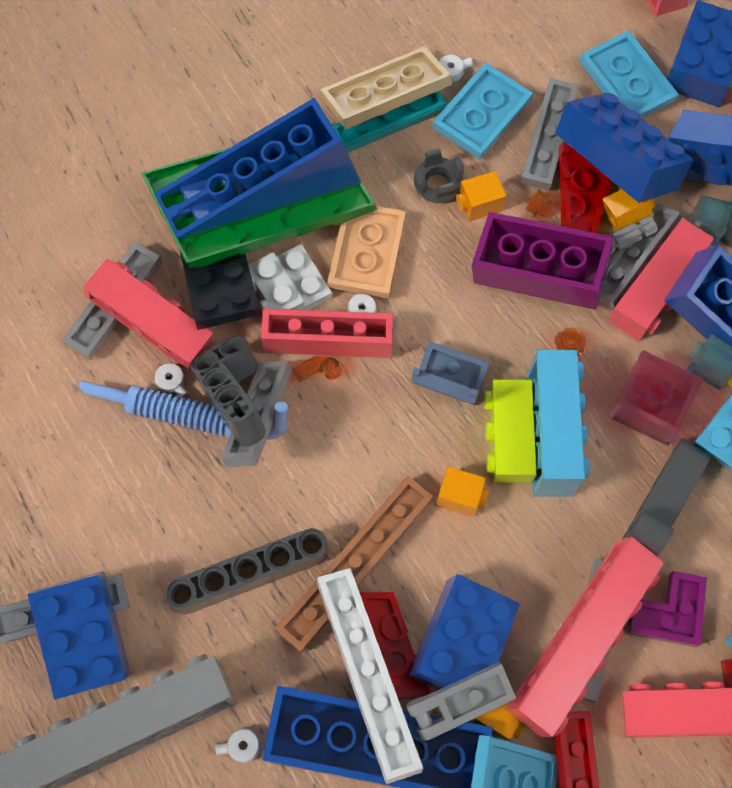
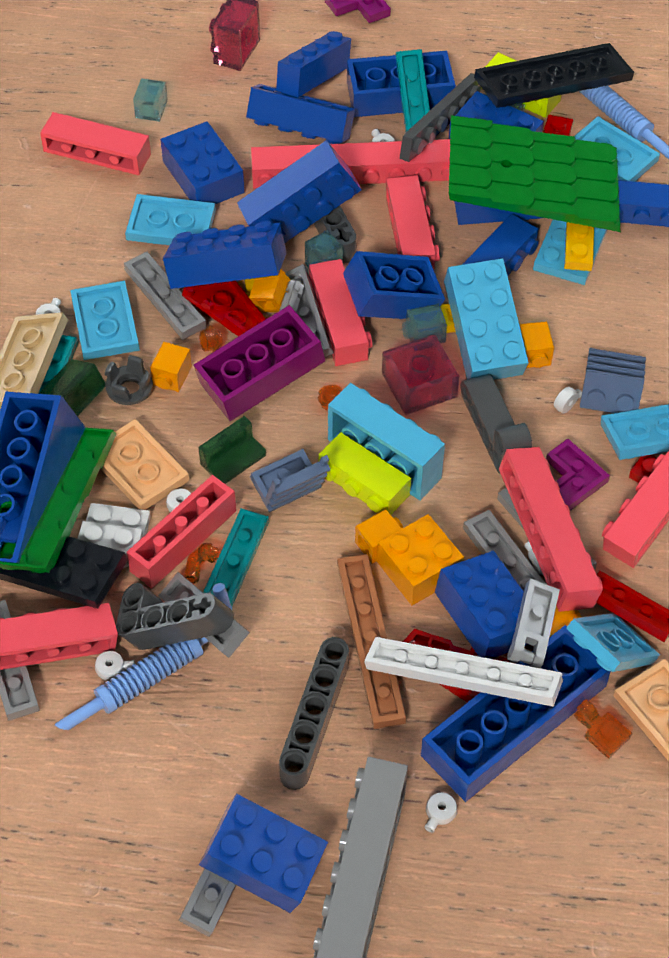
camera: 50 degrees left, 15 degrees down
none -> clear green panel [39,359,105,417]
none -> clear green panel [198,416,267,484]
none -> teal tile [203,508,269,607]
none -> light orange brick [377,514,464,606]
none -> light grey plate [463,510,546,591]

